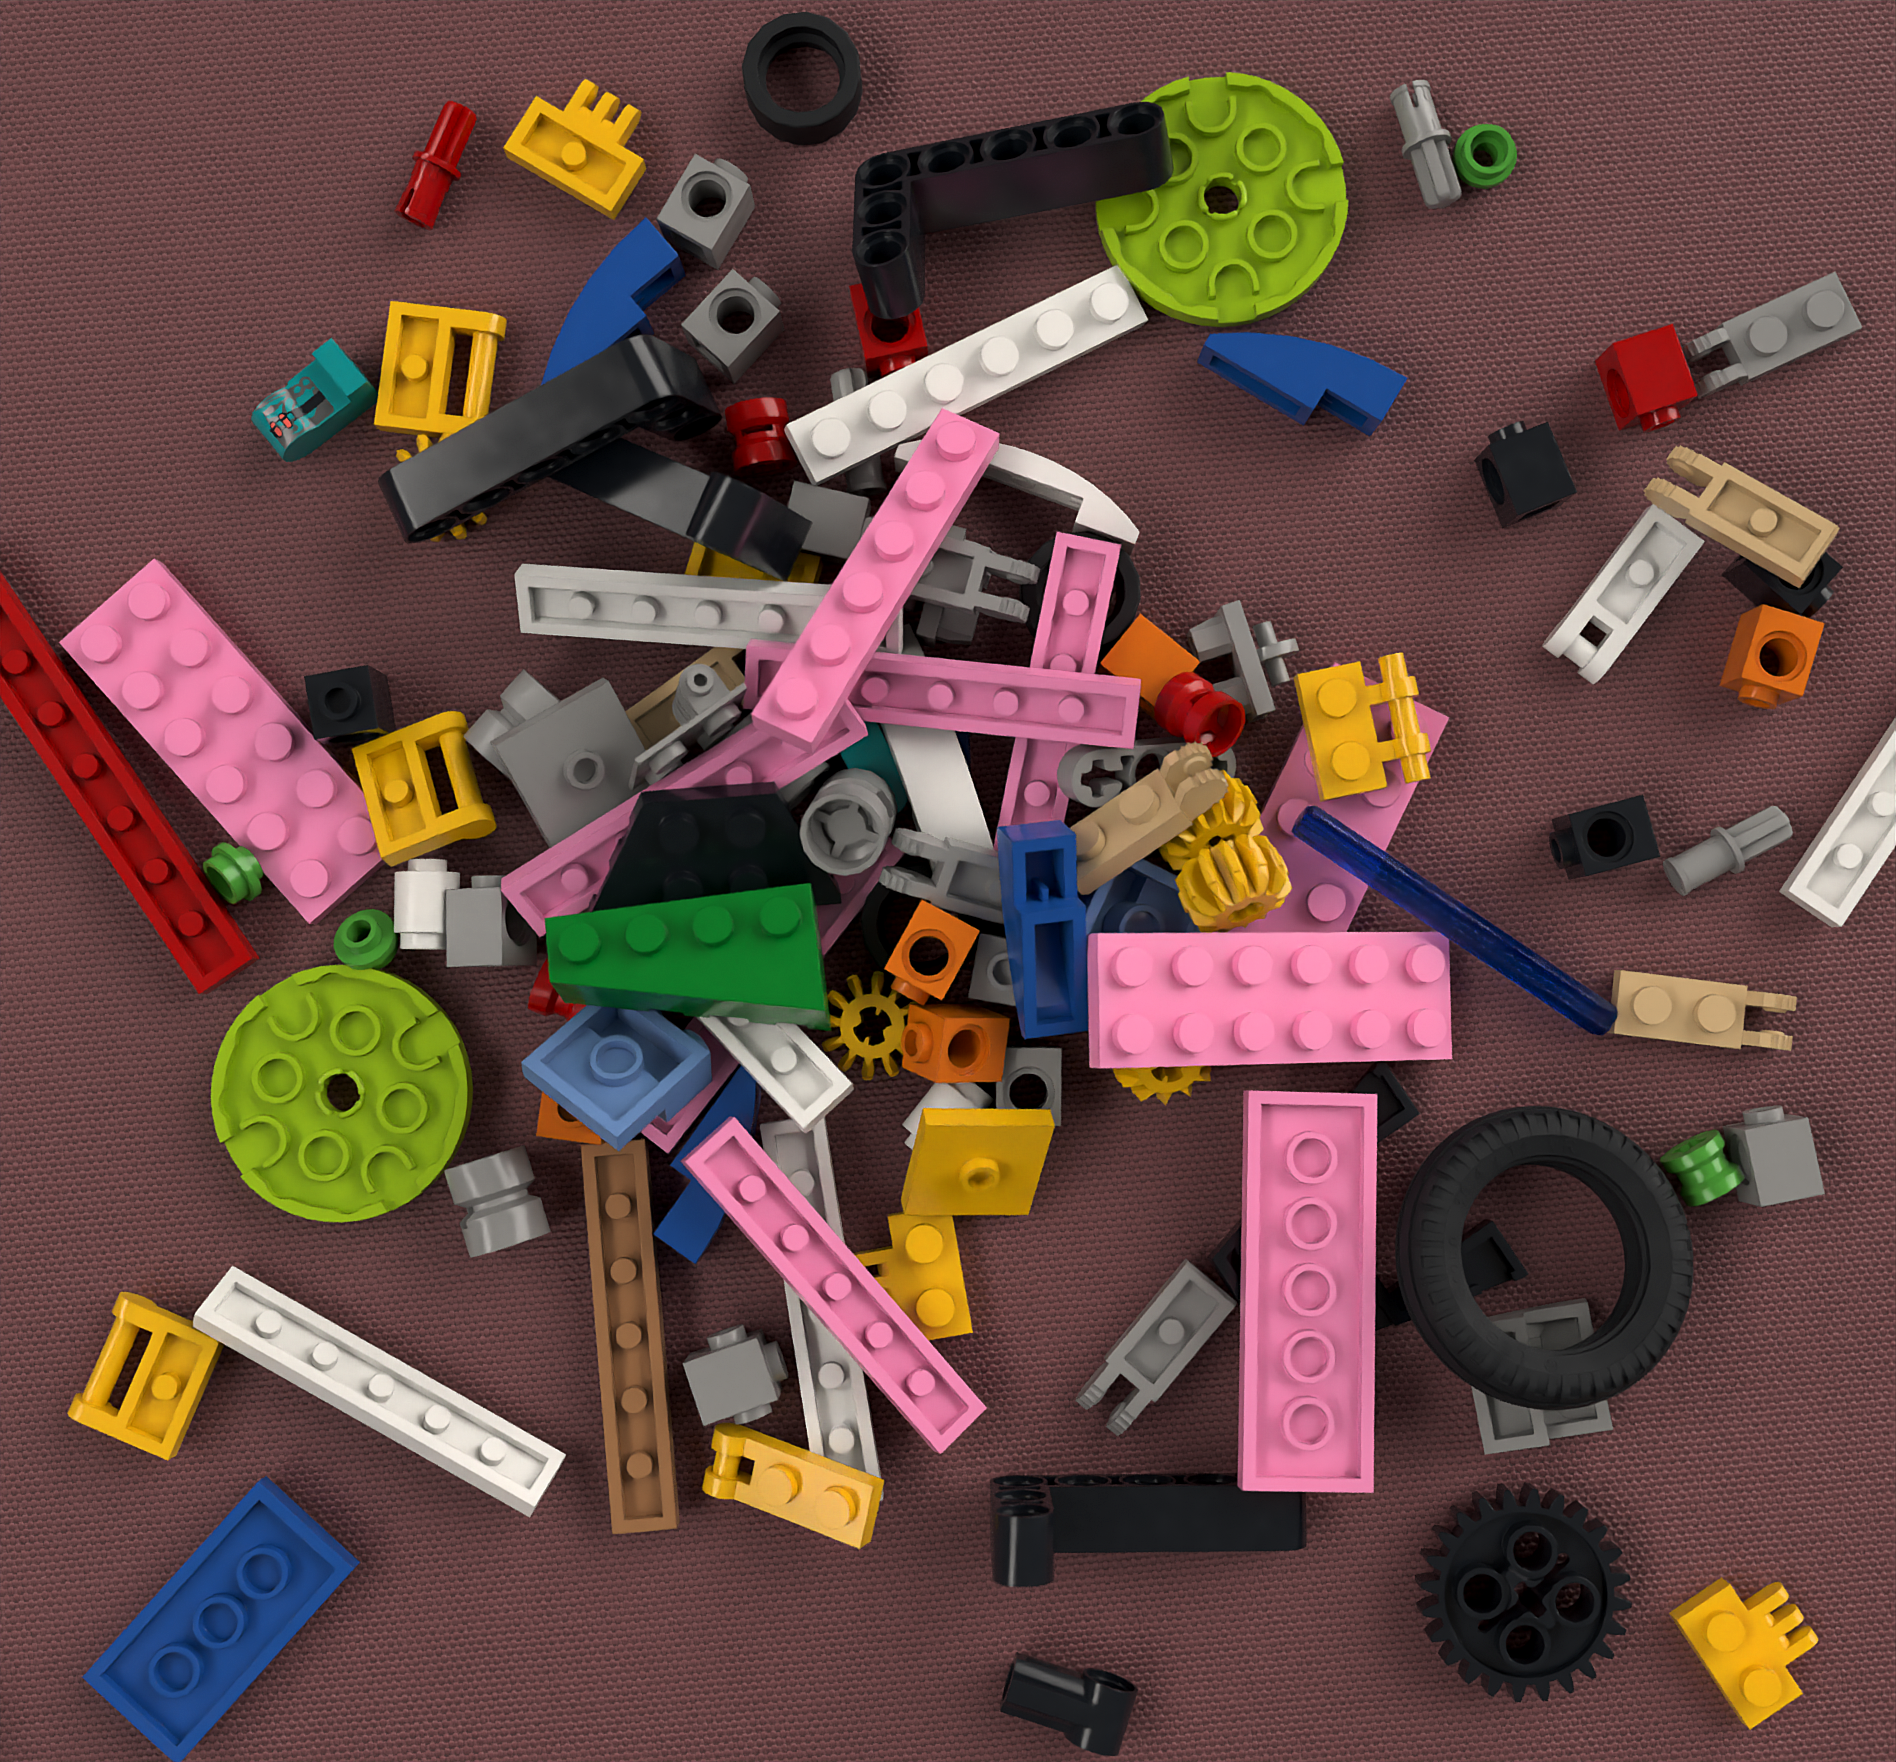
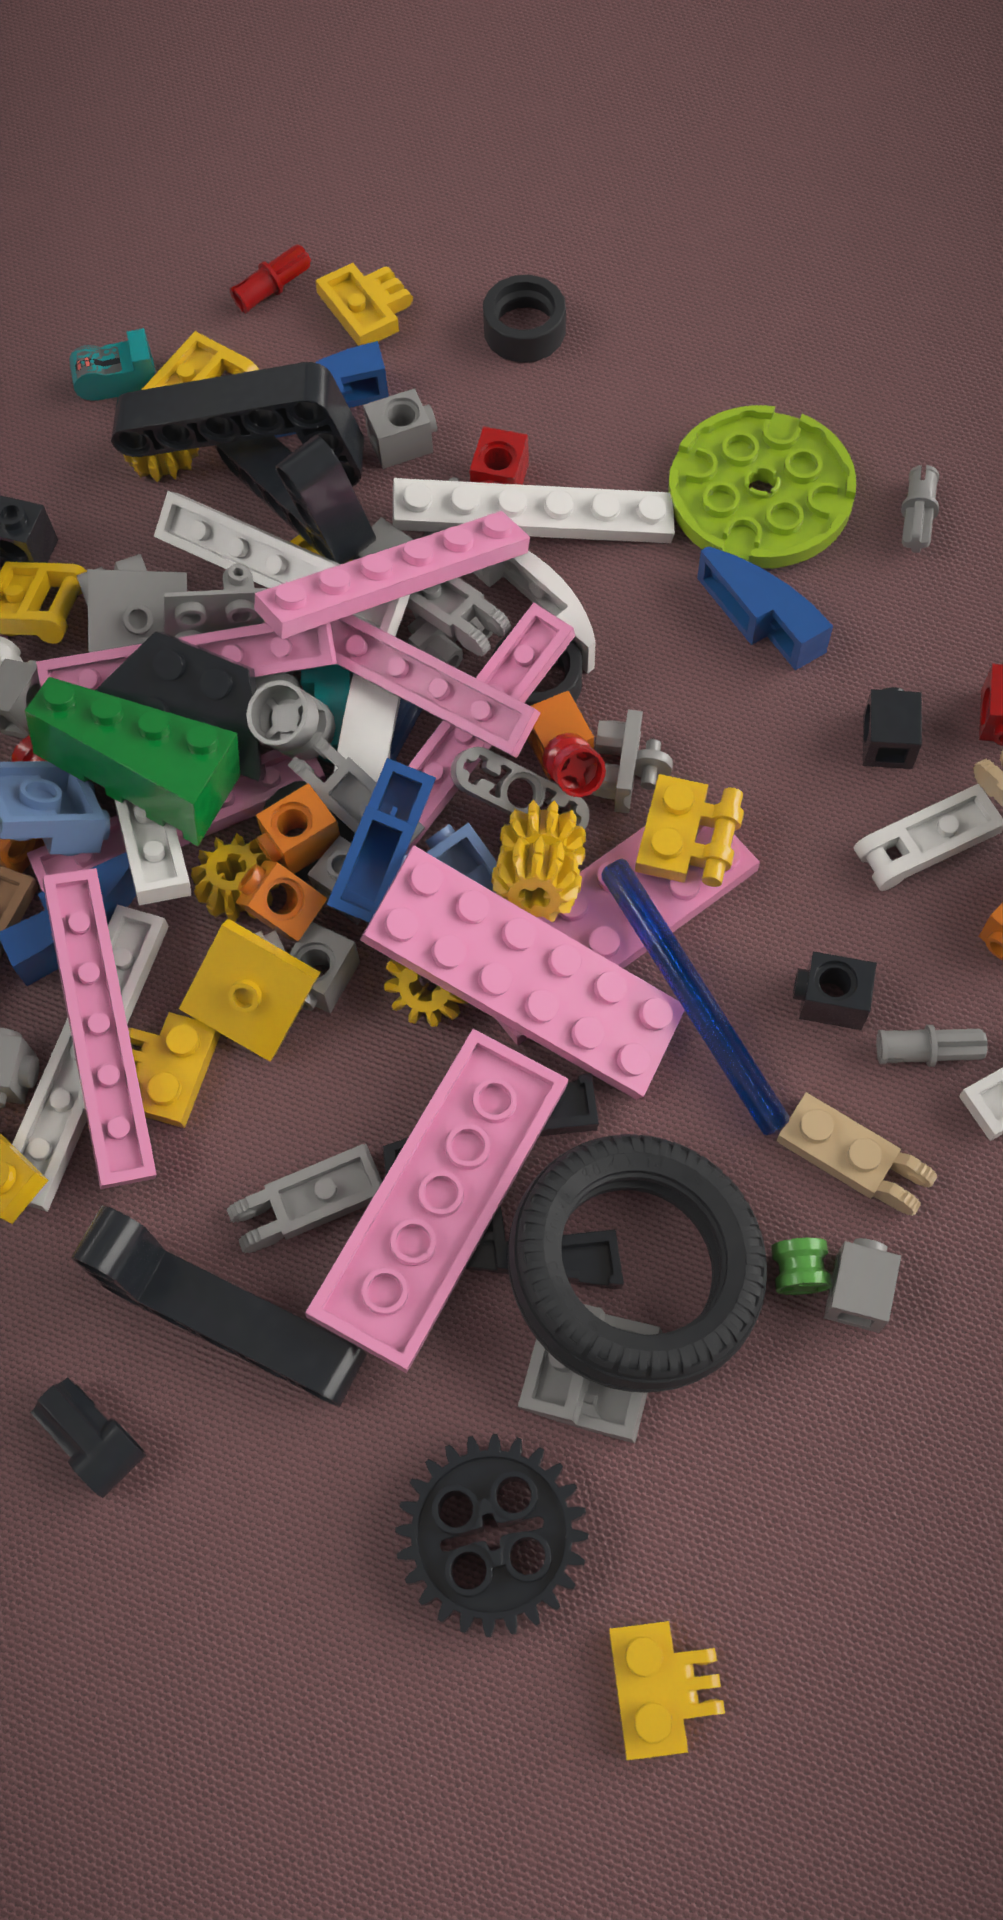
camera: 30 degrees right, 20 degrees down
light grey brick [657,154,755,270] -> none
red wheel [725,397,797,477] -> none
black beam [852,102,1174,319] -> none
tan hinge [1070,741,1229,895] -> none
bright green plate [1452,124,1517,189] -> none

